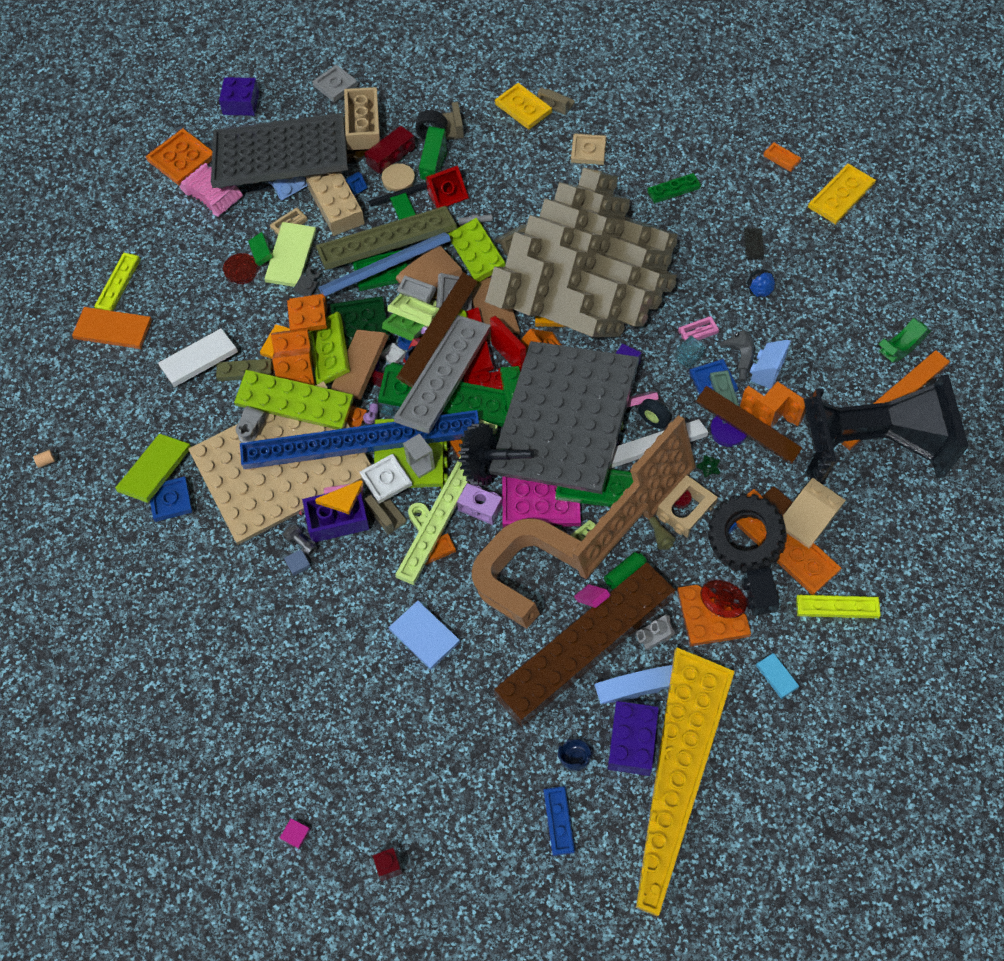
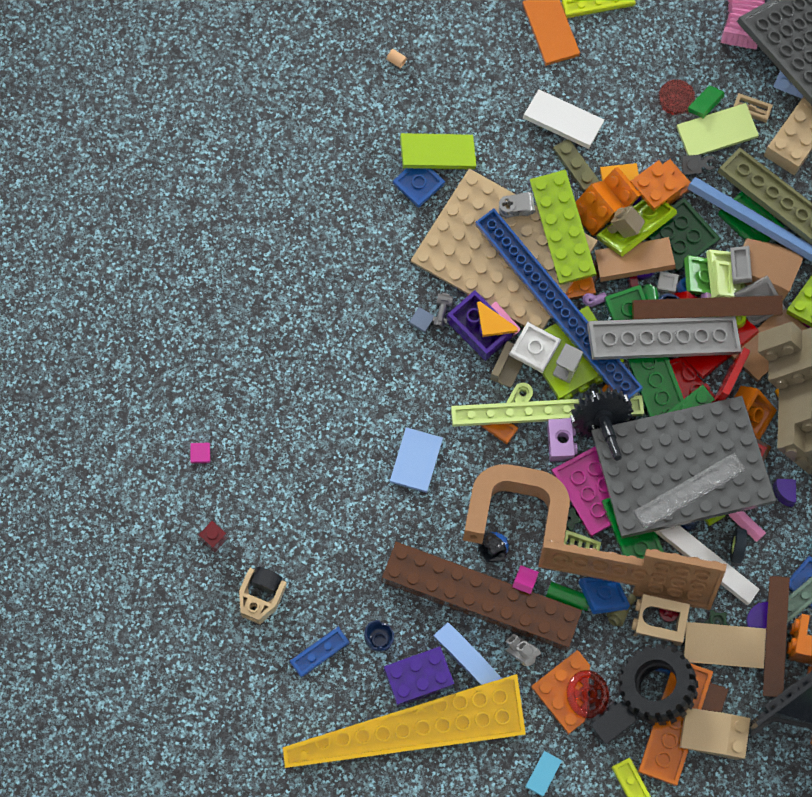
camera: 55 degrees right, 10 degrees up
none -> tan piece [239,567,287,624]
none -> black piece [478,532,509,562]
none -> blue plate [579,577,630,614]
none -> dark tan brick [607,206,645,238]
none -> clear plate [633,453,745,530]
none -> tan tile [684,622,766,669]

